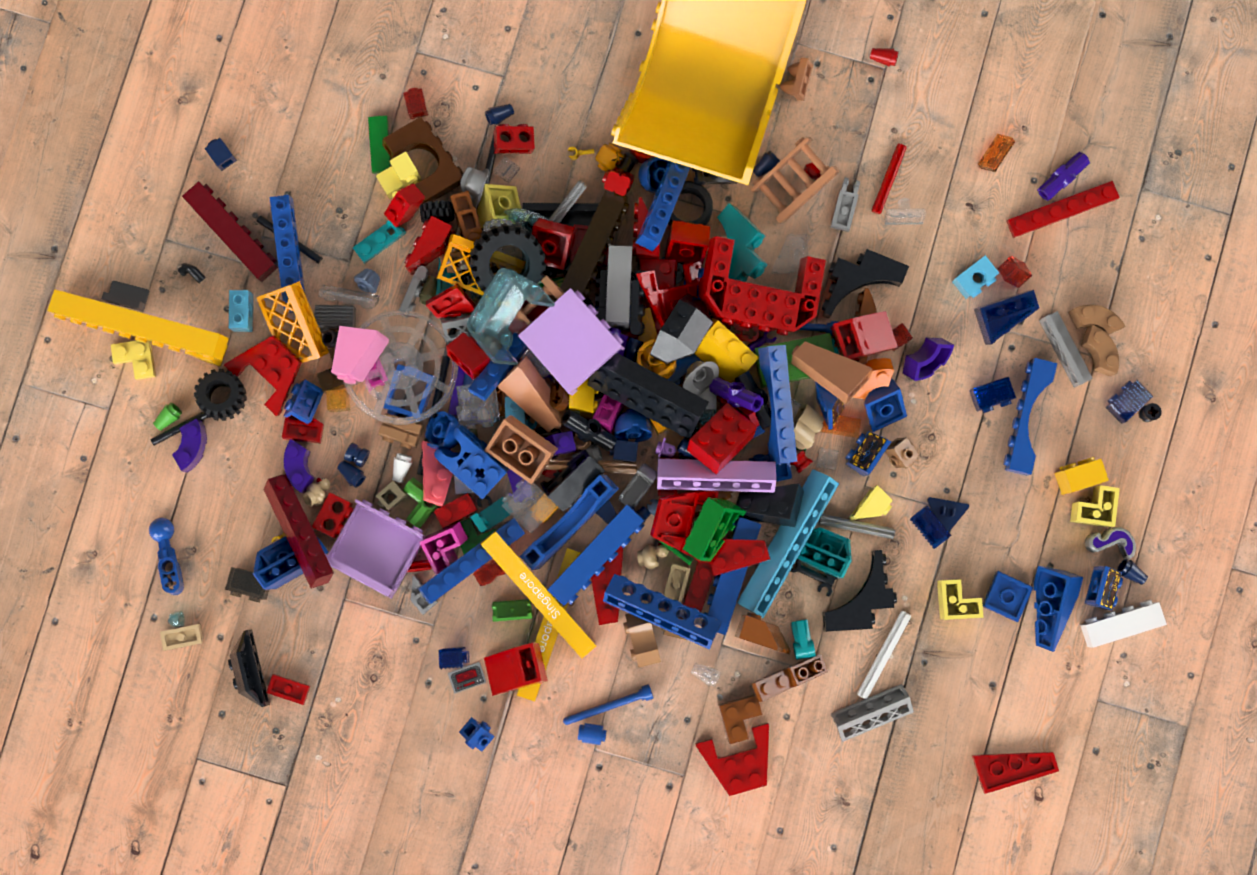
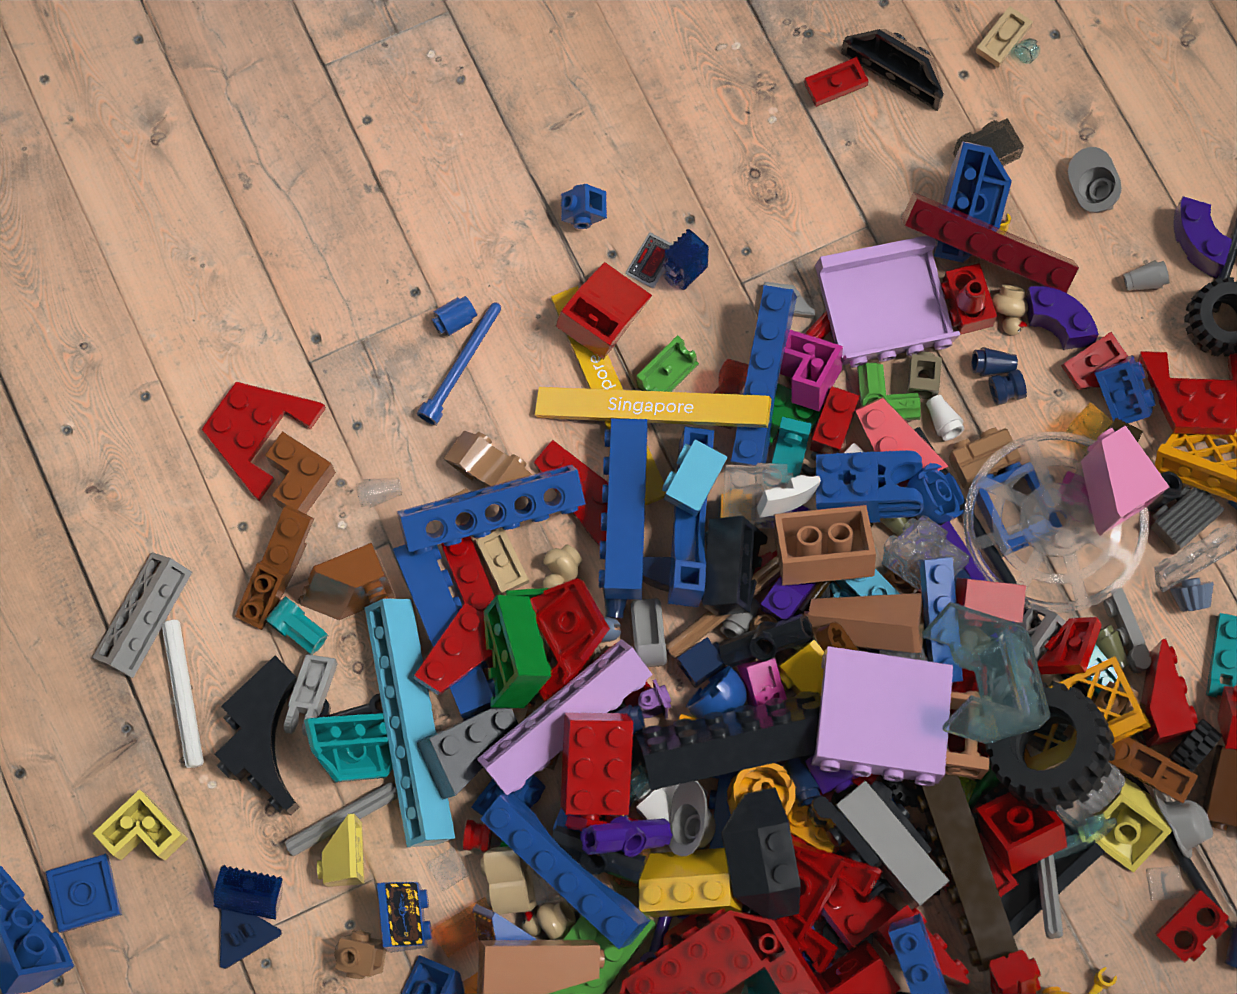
camera: 145 degrees right, 10 degrees down
blue beam [149,518,184,595] -> none
none -> light grey hinge [284,654,338,736]
none -> tan animal [522,901,576,940]
none -> medium azure brick [662,440,727,517]
none -> white slope [757,475,821,517]
none -> red cone [956,279,986,314]
none -> light grey piece [1068,147,1122,213]
none -> light grey cone [1123,260,1169,291]

